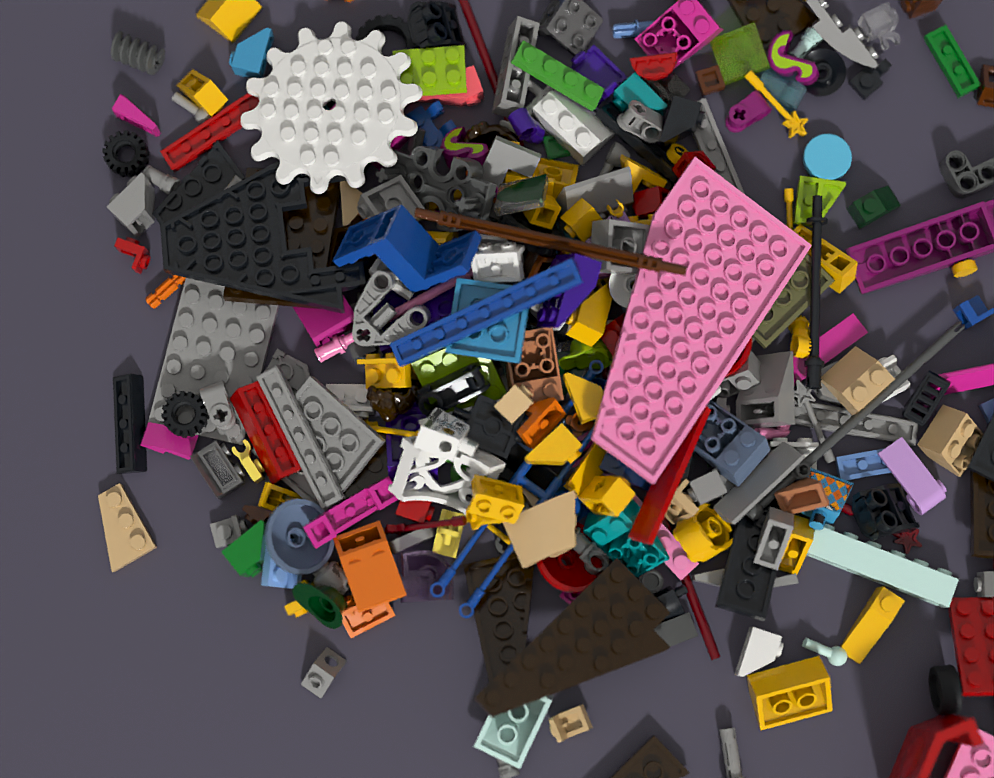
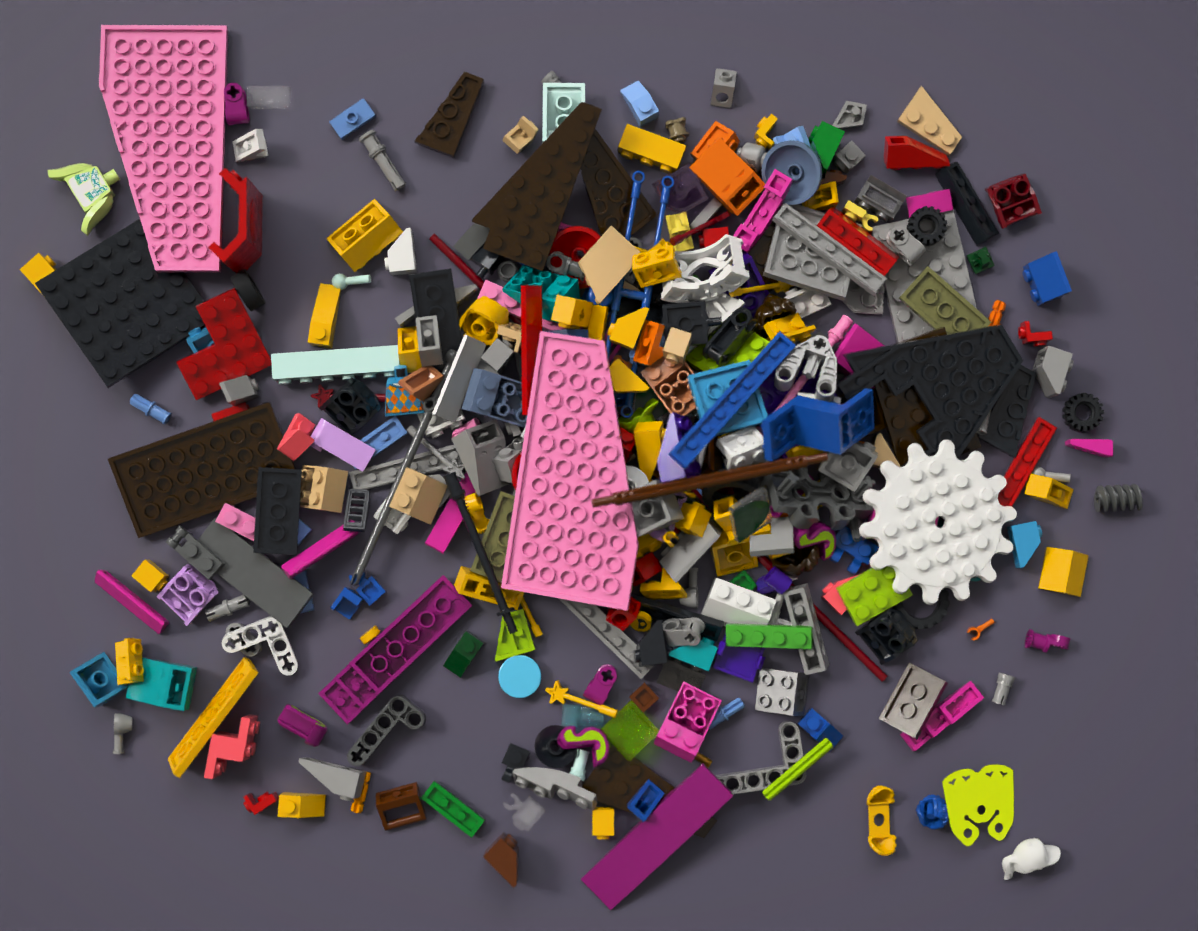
camera: 155 degrees right, 5 degrees up
light grey pin [143,165,180,195] -> none
dark green piece [292,583,347,629] -> none
white torso [414,407,479,460] -> none
red plate [630,52,678,81] -> none
none -> coral slope [277,413,315,461]
none -> blue plate [349,571,386,606]
none -> yellow brick [618,124,686,174]
none -> light blue slope [620,81,659,127]
none -> dark tan brick [665,117,689,143]
none -> light grey piece [832,101,867,129]
none -> red slope [884,136,950,170]
none -> olive plate [899,266,991,334]
none -> dark green brick [966,247,995,274]
none -> dark red slope [985,174,1042,229]
none -> blue slope [1022,251,1072,306]

